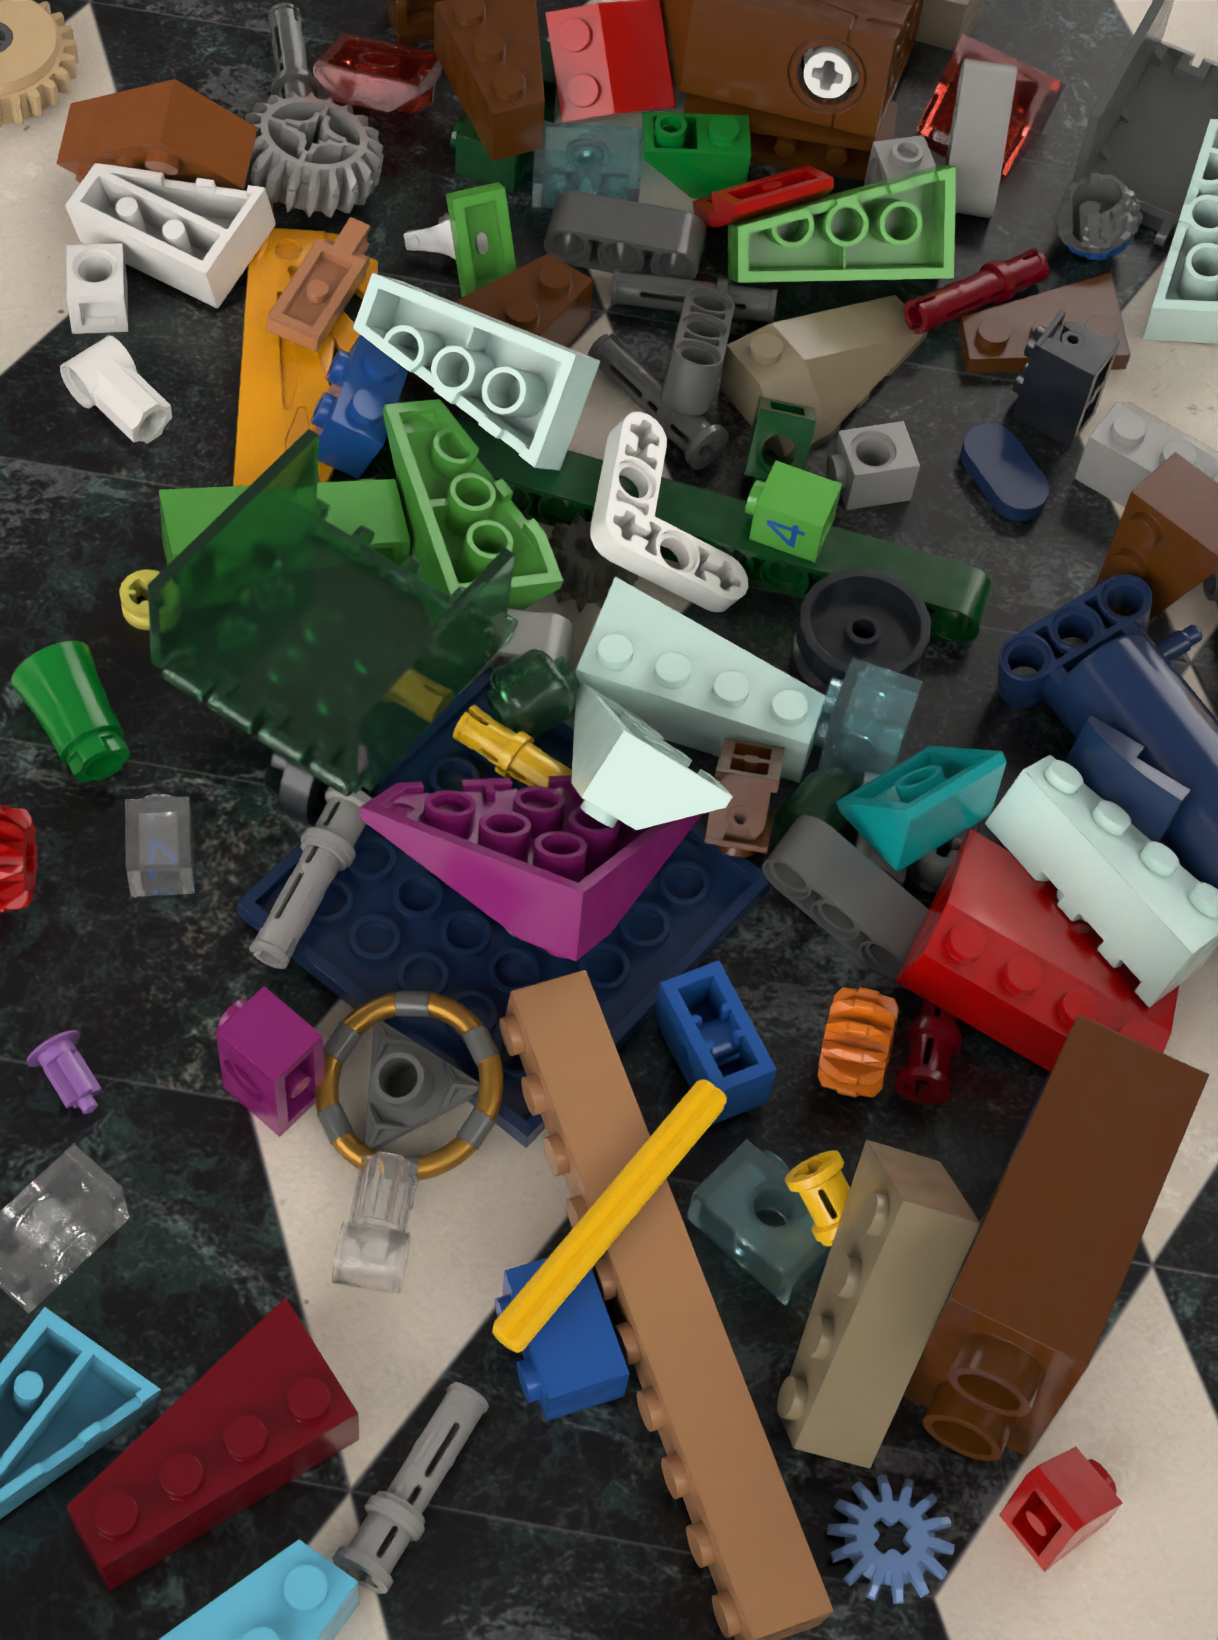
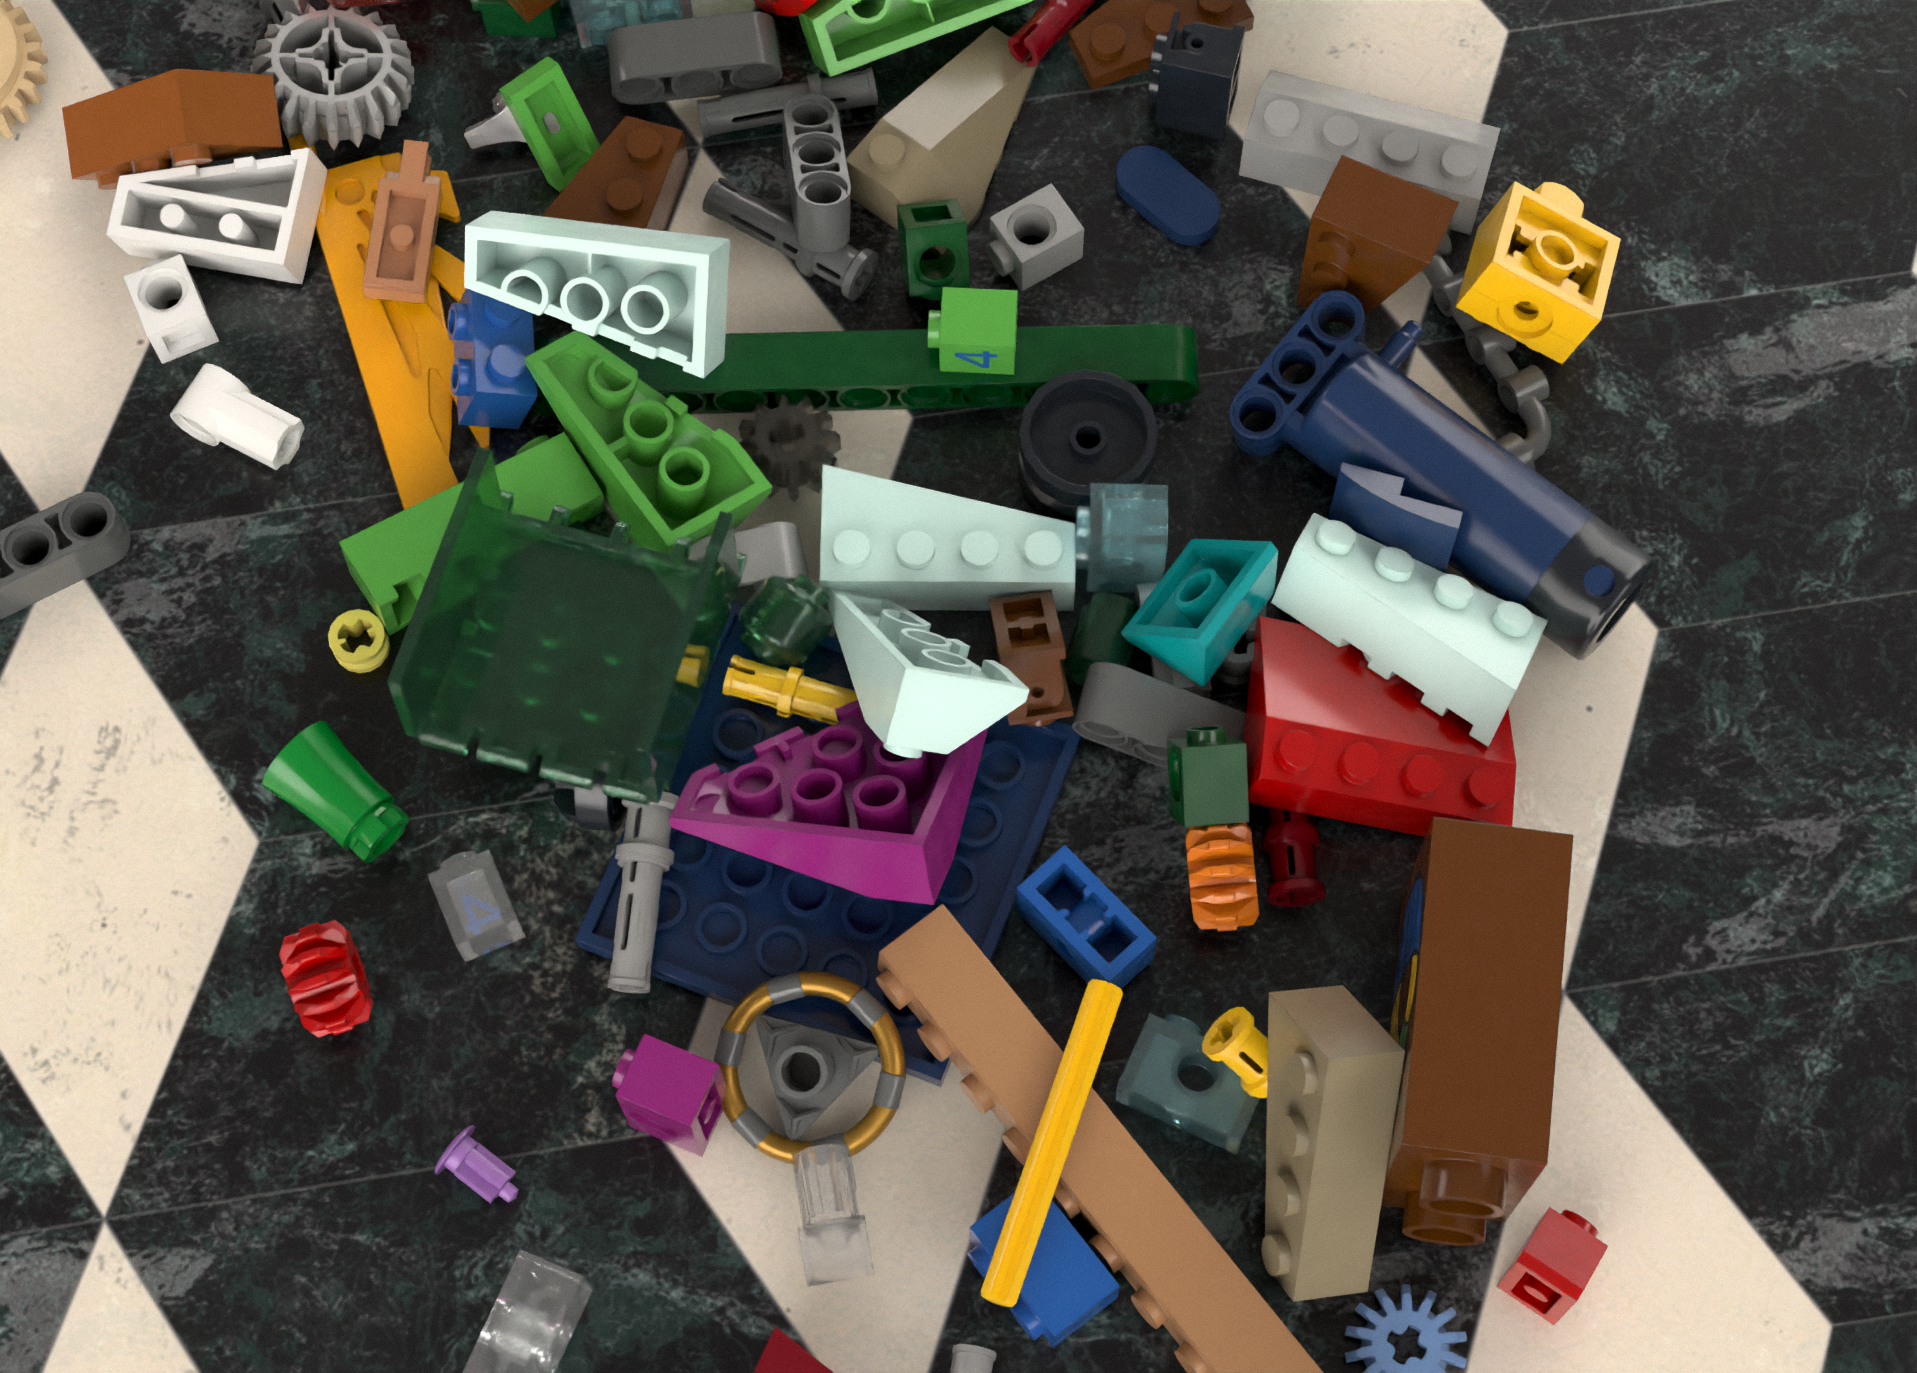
camera: 10 degrees left, 10 degrees up
white beam [590,411,748,613] -> none
none -> dark green brick [1167,725,1249,827]

